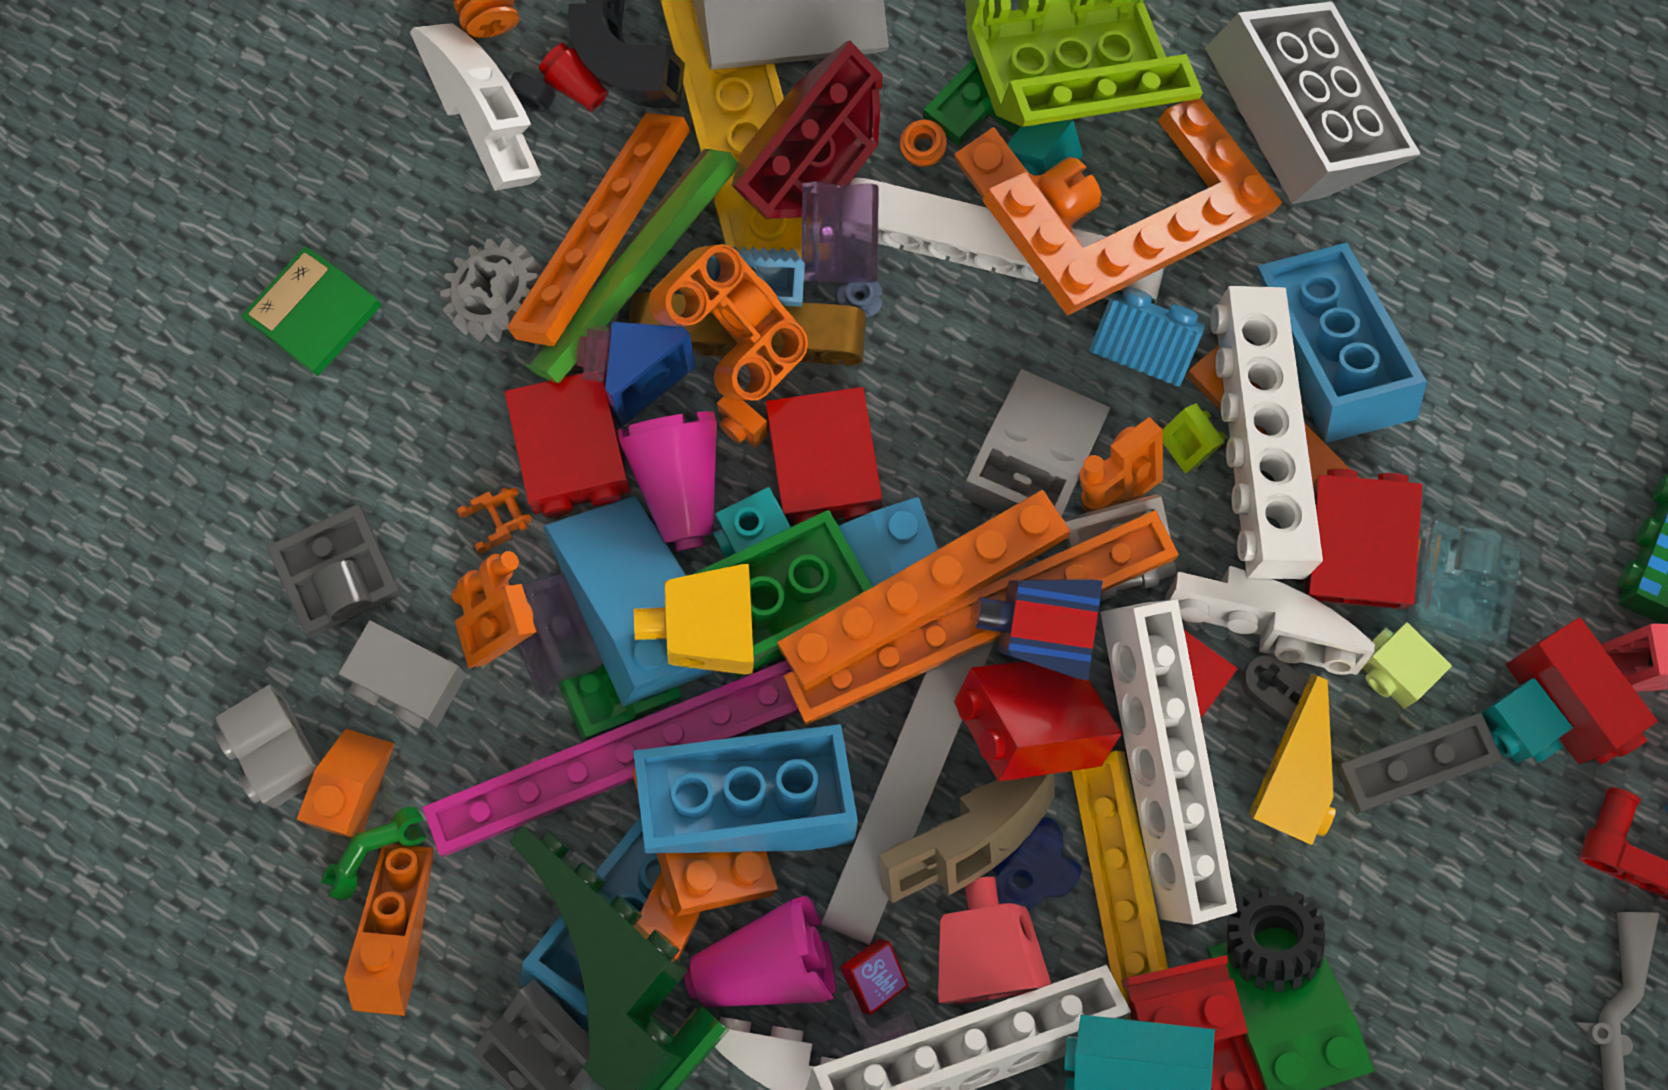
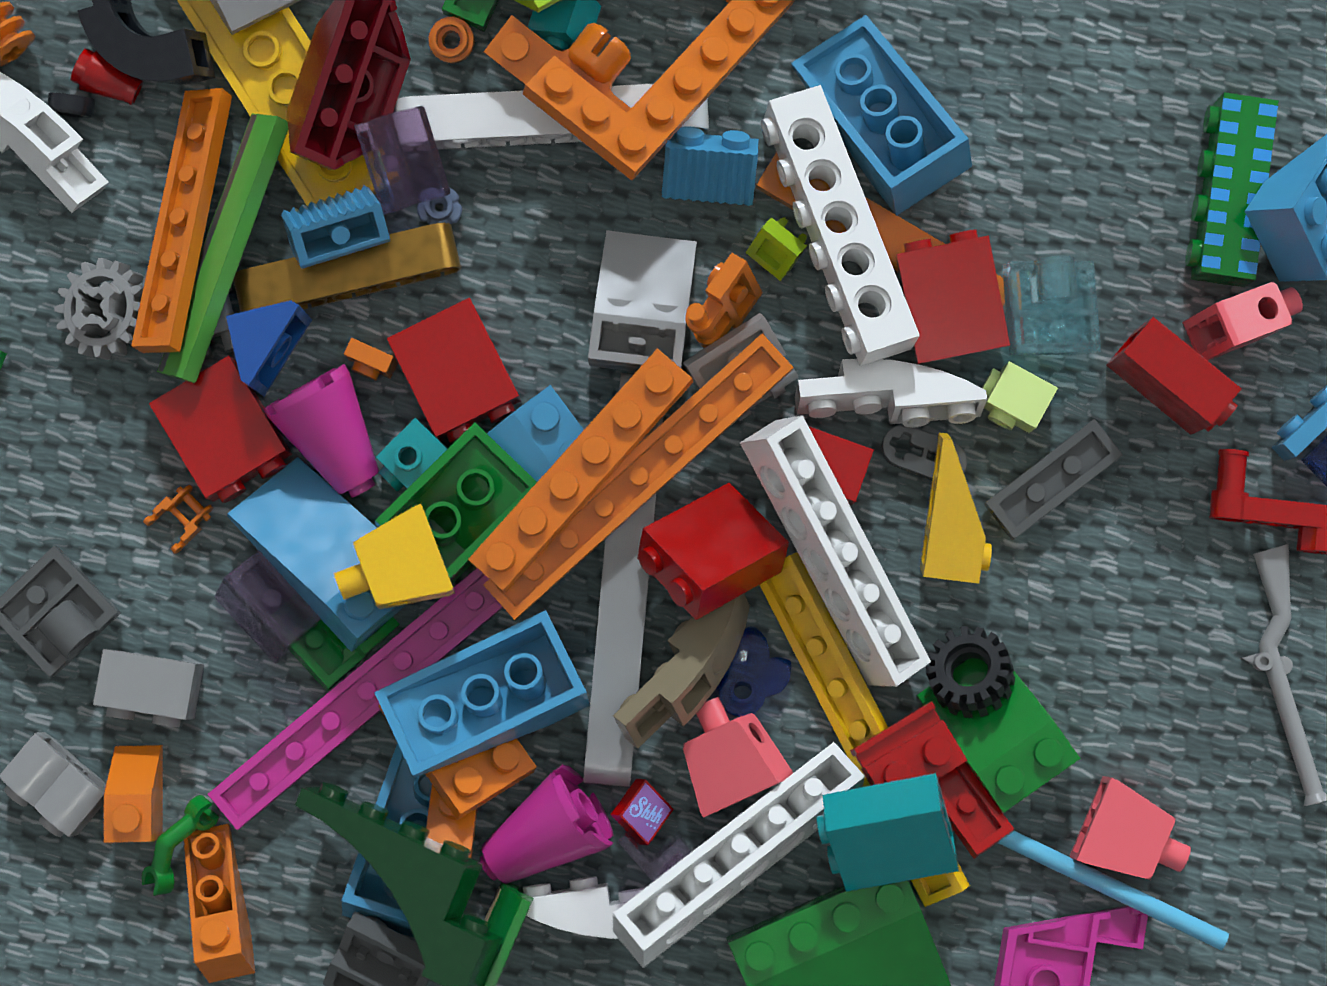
camera: 20 degrees left, 10 degrees up
orange plate [451,551,536,668] -> none
clear pink plate [577,326,612,382] -> none
orange beam [649,244,808,401] -> none
torso [974,579,1103,680] -> none
teal brick [1481,677,1573,763] -> none

